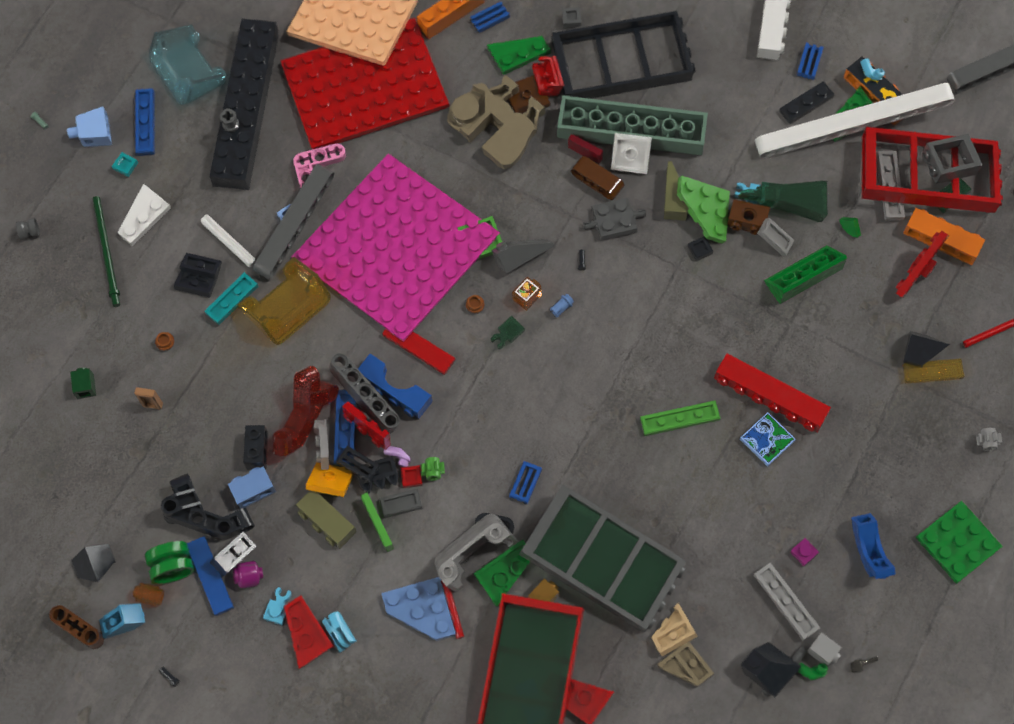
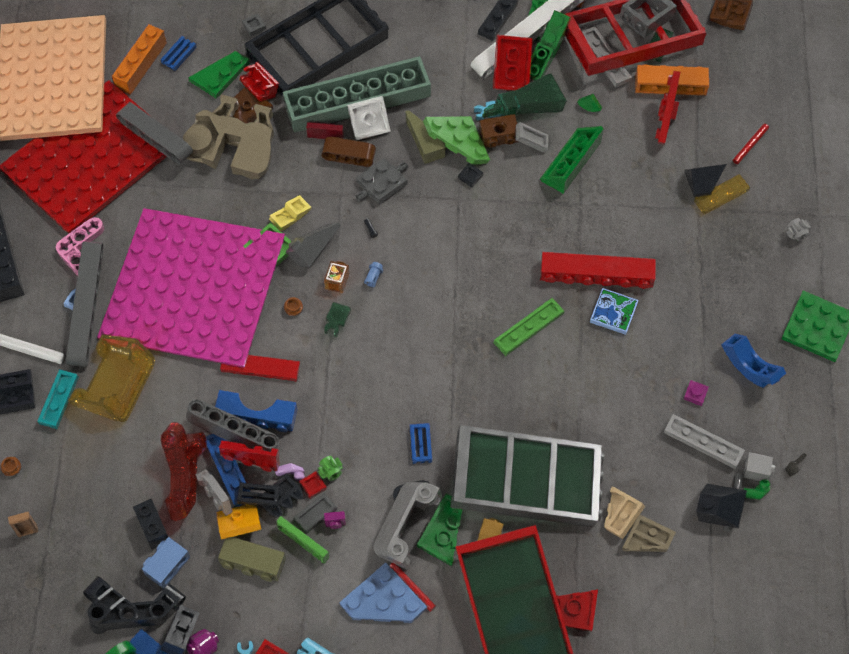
camera: 30 degrees left, 5 degrees down
none -> dark grey beam [116,102,193,165]
none -> light yellow slope [269,195,311,231]
none -> magenta plate [324,511,346,529]
none -> red plate [493,35,532,92]
none -> green slope [530,10,571,82]

